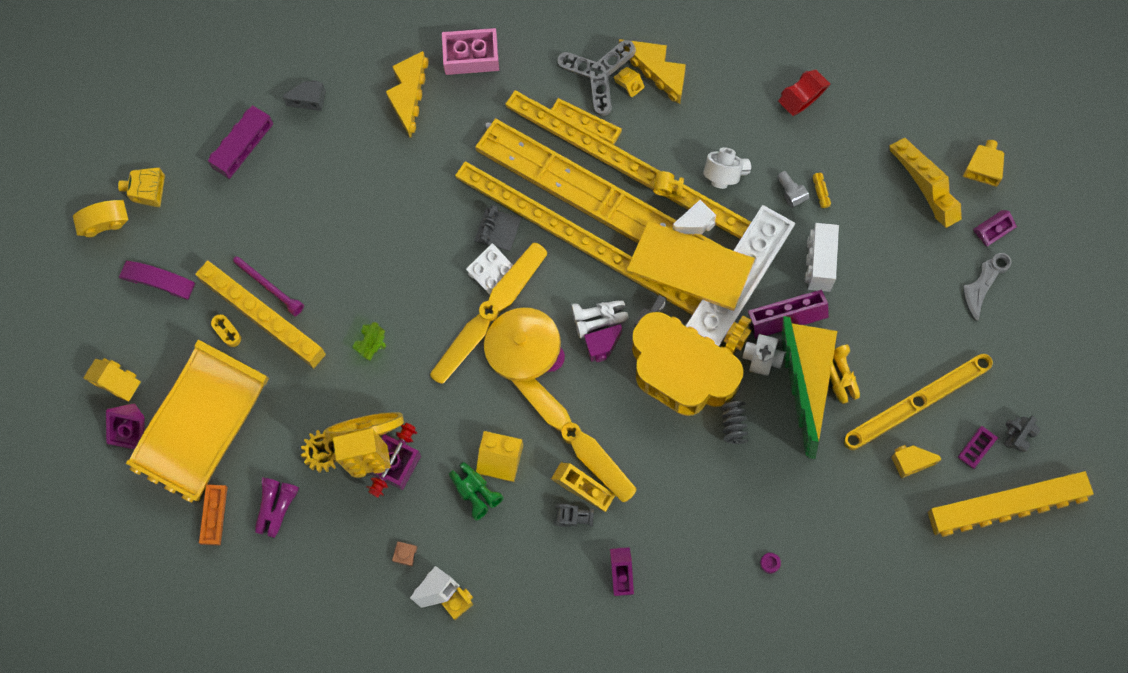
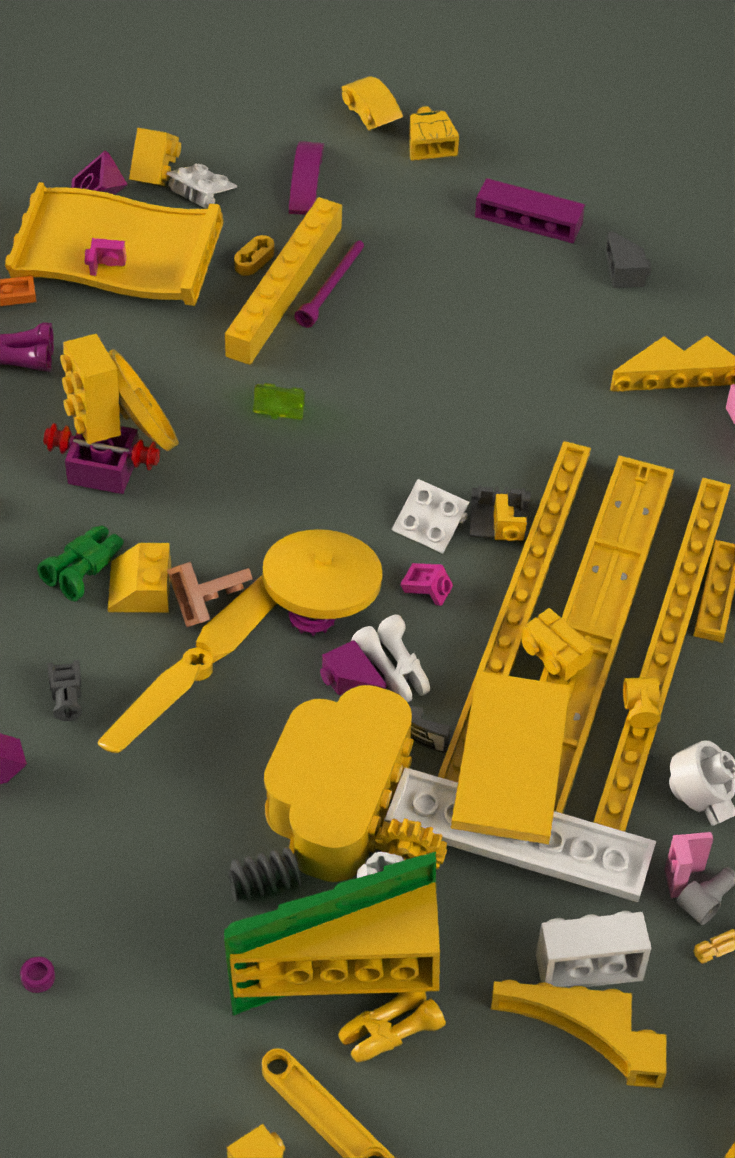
camera: 70 degrees right, 20 degrees down
yellow piece [430,242,547,384] -> none
yellow slope [551,462,615,512] -> none
white slope [672,200,716,234] -> none
magenta brick [748,289,829,339] -> none
none -> dark pink bracket [84,238,127,276]
none -> white hinge [166,164,237,208]
none -> nougat bracket [167,562,253,627]
none -> dark pink bracket [400,563,453,606]
none -> yellow arch [491,980,666,1088]
none -> yellow bracket [493,494,527,541]
none -> yellow brick [522,608,594,681]
none -> bright pink panel [664,832,713,898]

